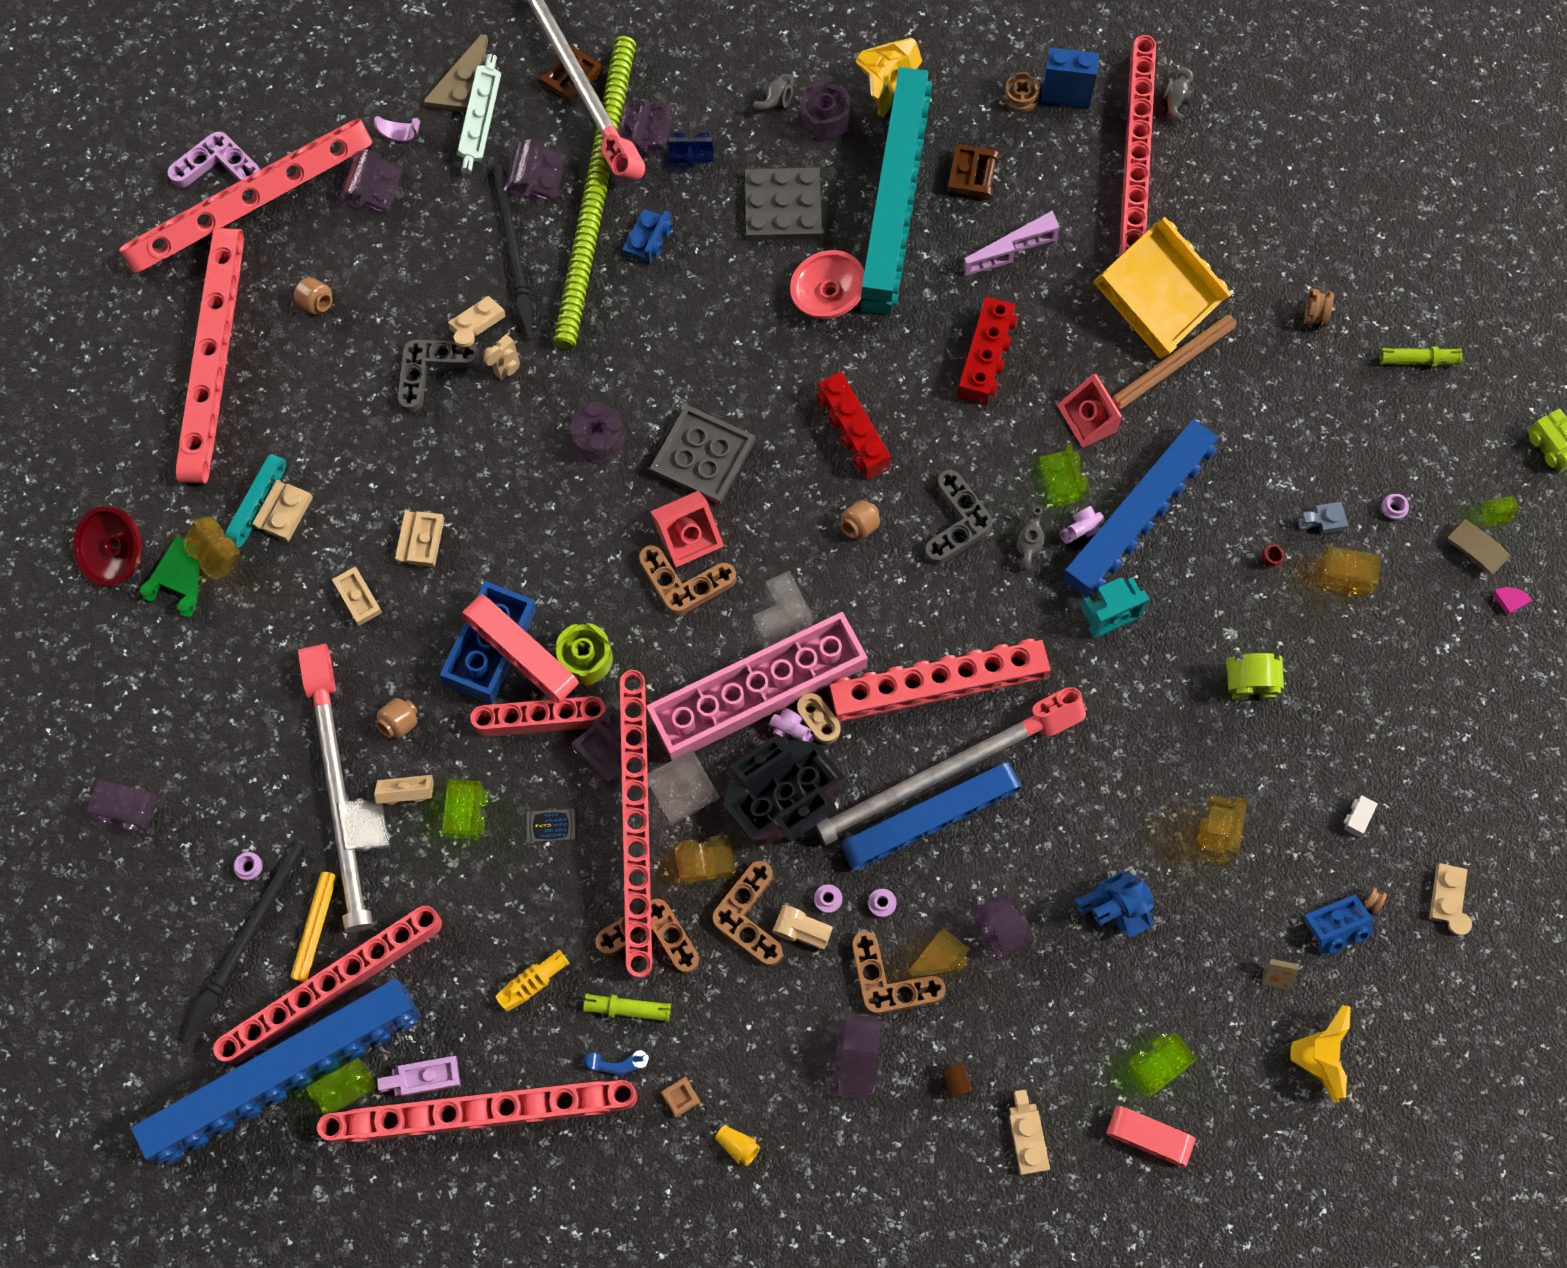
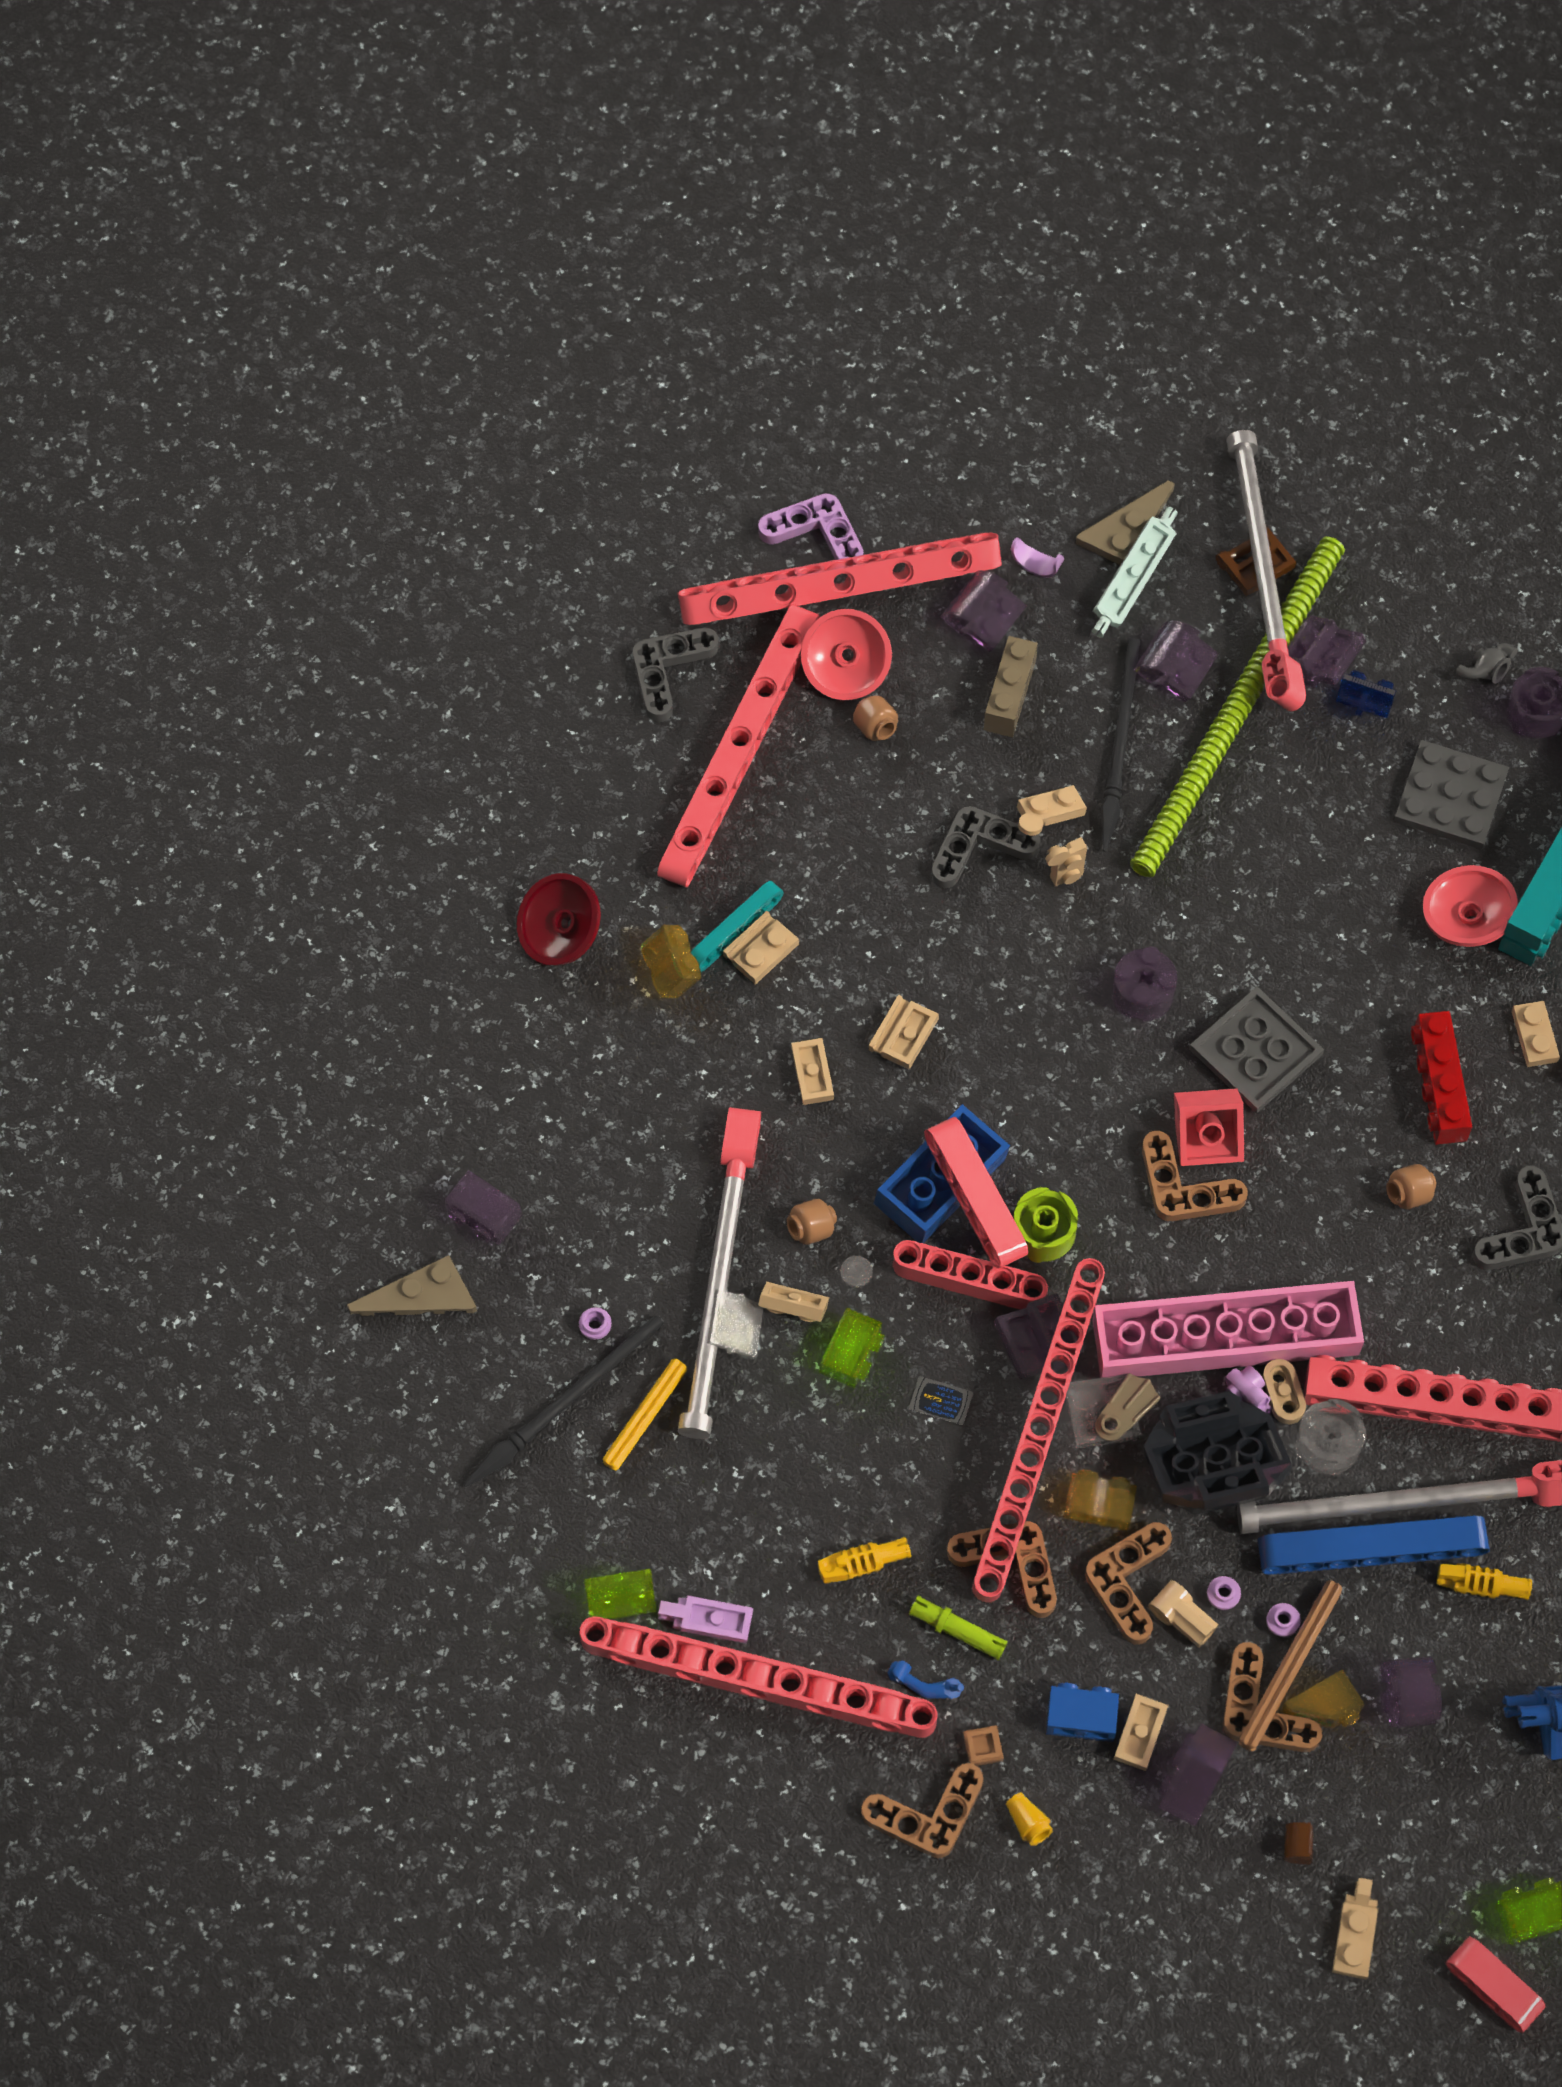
camera: 20 degrees right, 5 degrees down
blue piece [131,978,422,1165] -> none
green flag [140,536,201,618] -> none
coral beam [213,906,442,1065] -> none
blue bracket [622,209,673,265] -> none
clear brick [752,571,813,649] -> none
none -> dark tan wing [347,1255,477,1316]
none -> dark grey beam [633,628,719,722]
none -> coral dish [801,609,892,700]
none -> clear plate [840,1256,873,1288]
none -> medium nougat beam [862,1763,983,1858]
none -> dark tan brick [984,636,1038,737]
none -> blue brick [1046,1683,1119,1742]
none -> dark tan piece [1095,1373,1160,1441]
none -> tan plate [1114,1694,1168,1771]
none -> medium nougat axle [1239,1580,1342,1752]
none -> clear brick [1296,1399,1366,1475]
none -> yellow hinge [1437,1563,1532,1600]
none -> tan plate [1512,1001,1560,1067]

